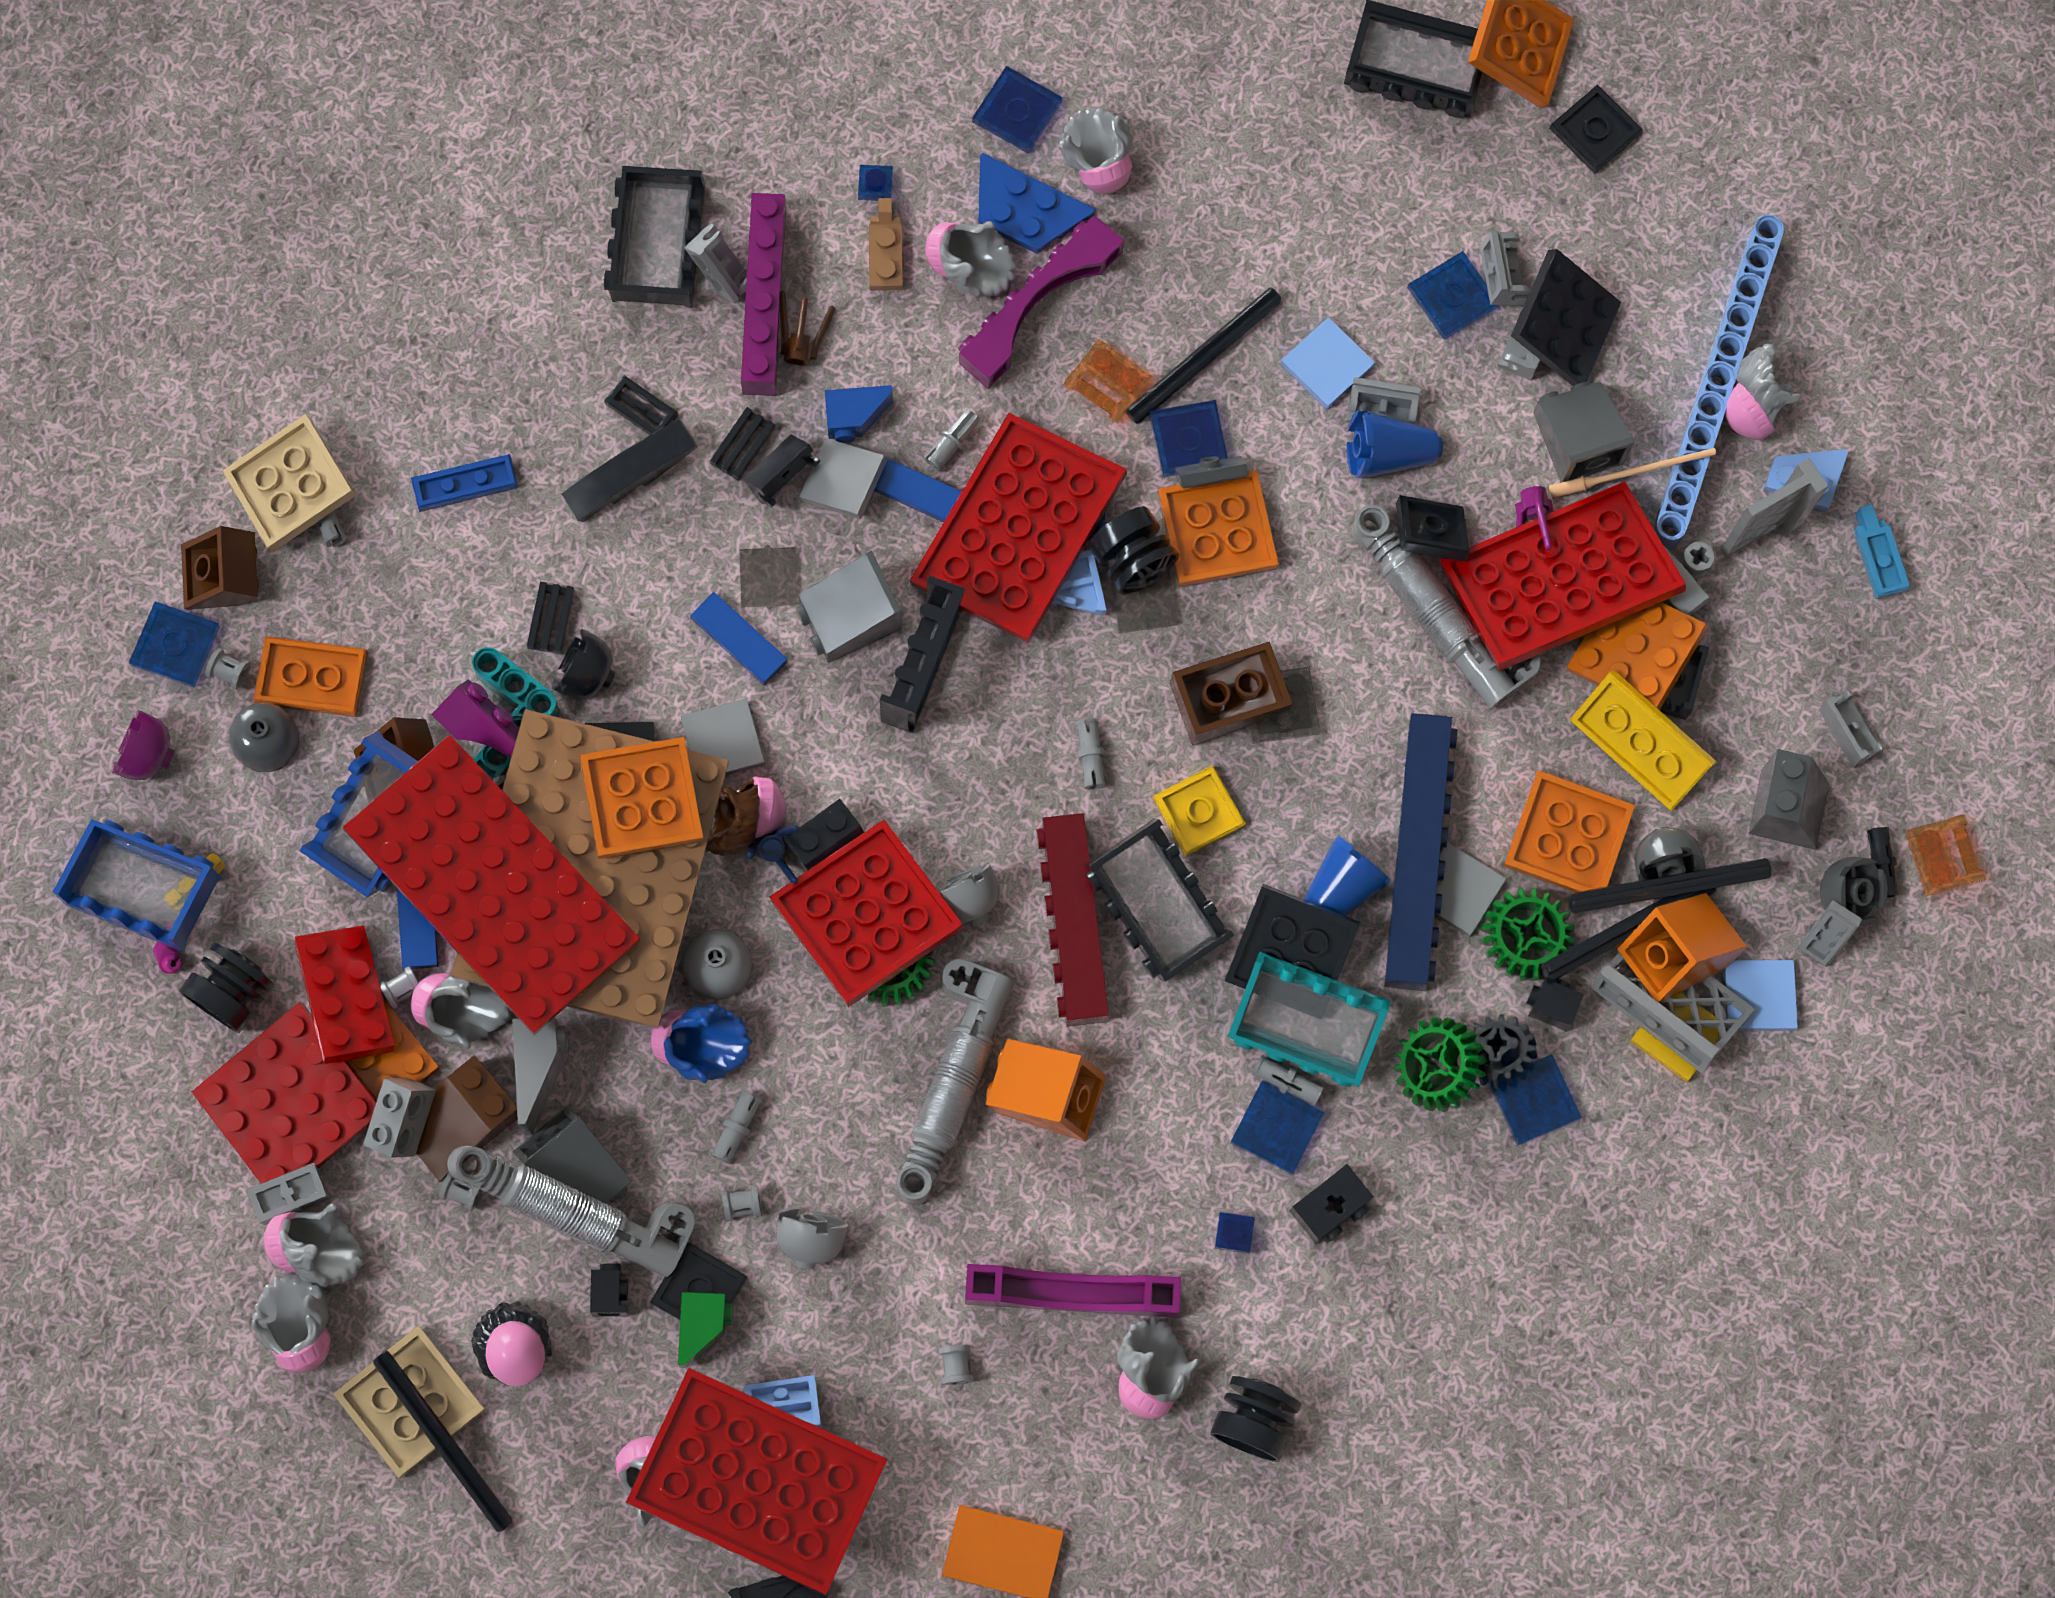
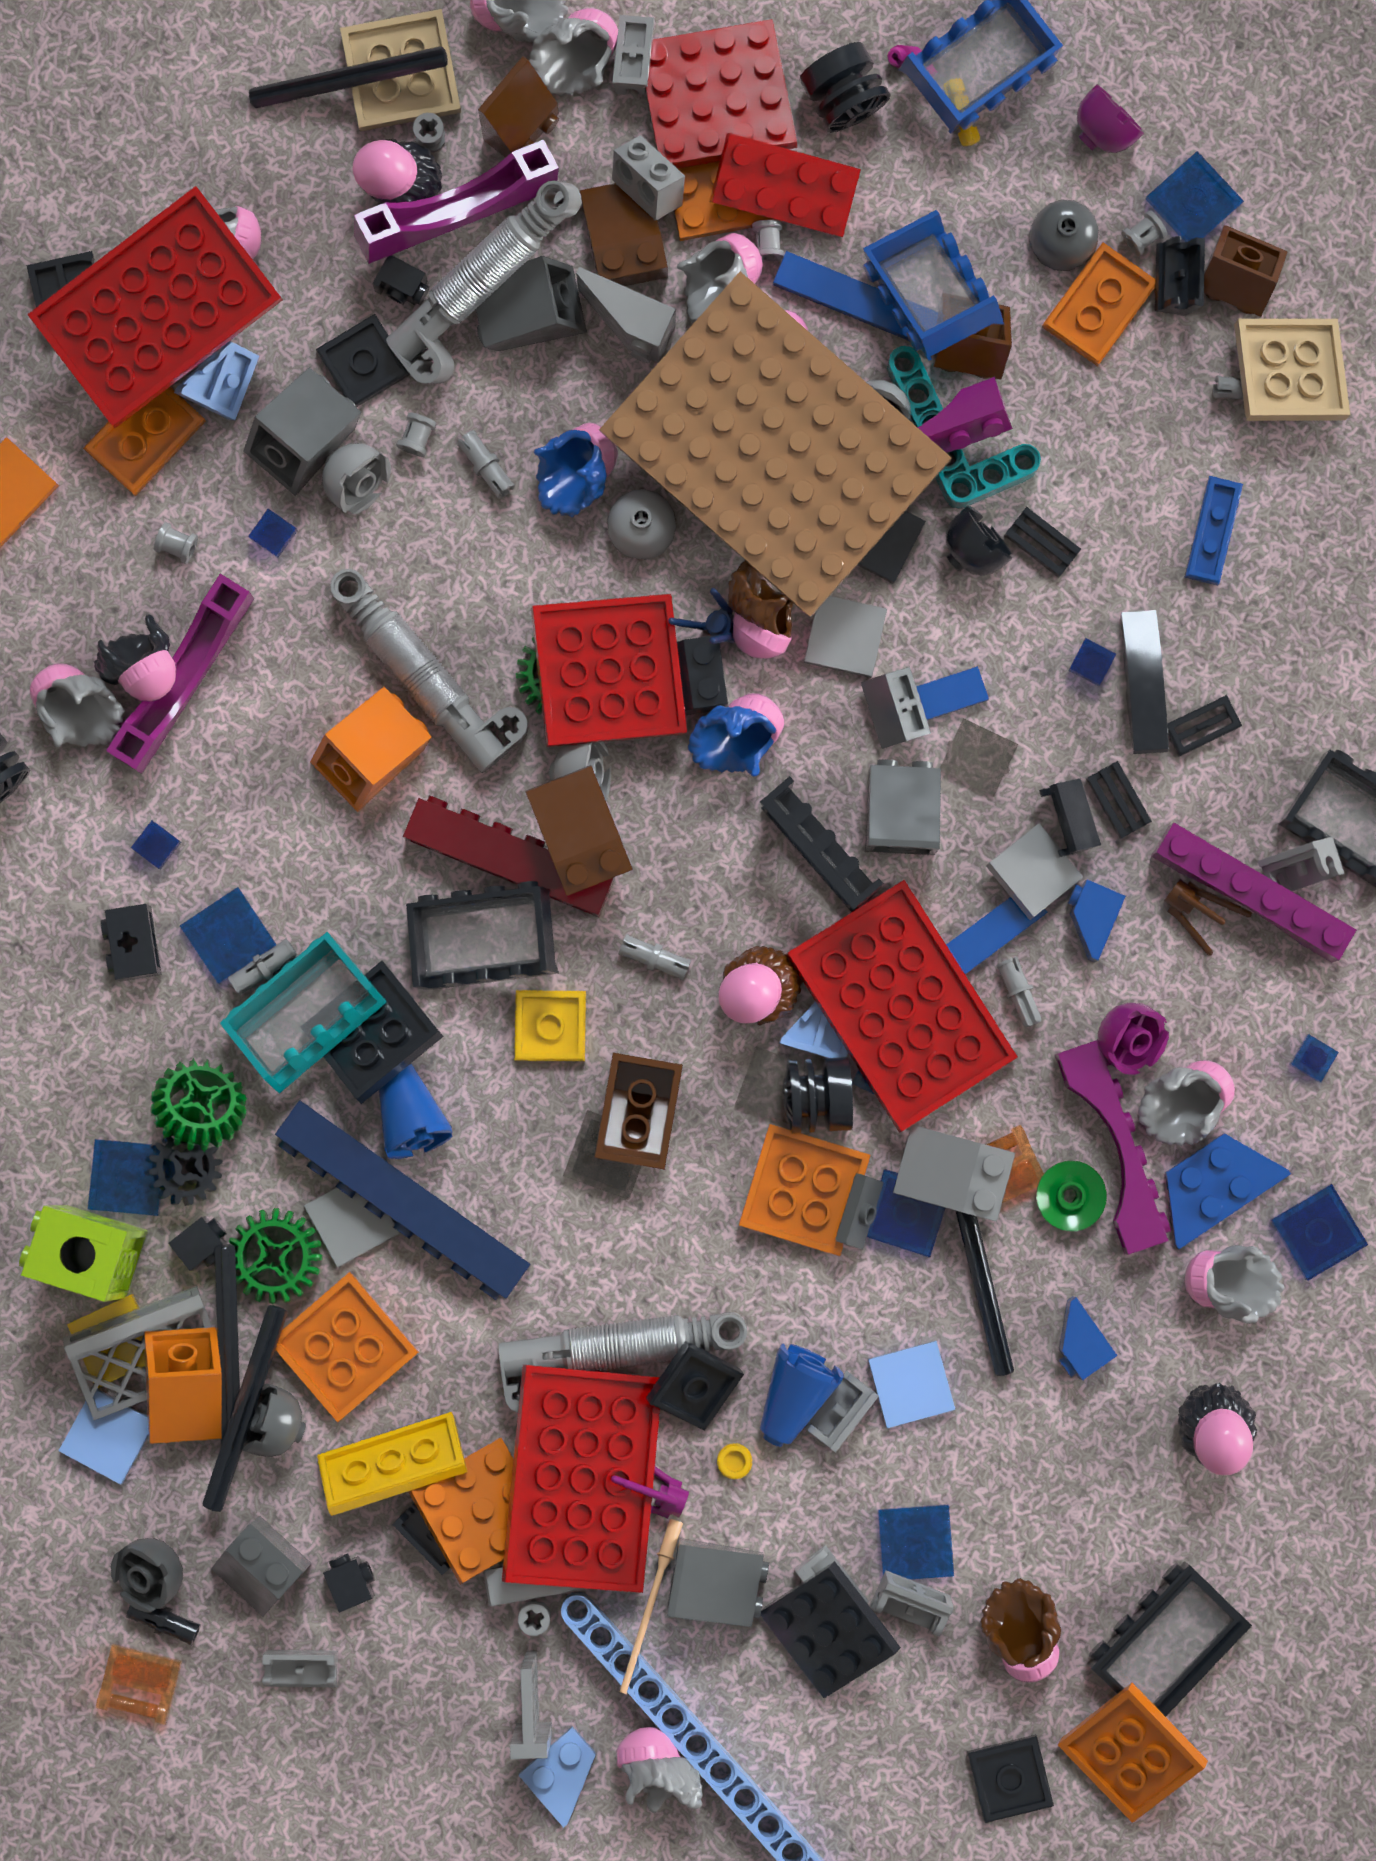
camera: 120 degrees right, 10 degrees up
red plate [343,735,640,1035] -> none
orange plate [580,737,703,859] -> none
green slope [678,1292,733,1368] -> none
medium nougat hinge [869,198,903,291] -> none
light grey plate [1798,900,1862,967] -> none
dark azure hinge [1854,504,1910,599] -> none
none -> lime piece [19,1205,148,1302]
none -> orange tile [83,387,206,496]
none -> hair [94,614,176,701]
none -> dark grey slope [243,367,361,496]
none -> clear blue plate [248,508,298,558]
none -> black brick [323,1553,375,1613]
none -> magenta arch [354,140,559,264]
none -> light grey bush [413,113,445,152]
none -> reddish brown slope [478,56,559,158]
none -> reddish brown slope [525,765,633,896]
none -> blue hair [688,693,784,777]
none -> yellow tile [717,1443,752,1479]
none -> hair [719,946,803,1026]
none -> dark grey hinge [861,667,931,749]
none -> light grey slope [893,1125,1015,1222]
none -> reddish brown hair [980,1578,1061,1682]
none -> green dish [1036,1161,1107,1231]
none -> blue slope [1059,1296,1117,1380]
none -> clear blue plate [1068,638,1116,686]
none -> magenta cylinder [1097,1002,1169,1075]
none -> black hinge [1155,236,1205,316]
none -> hair [1178,1383,1257,1475]

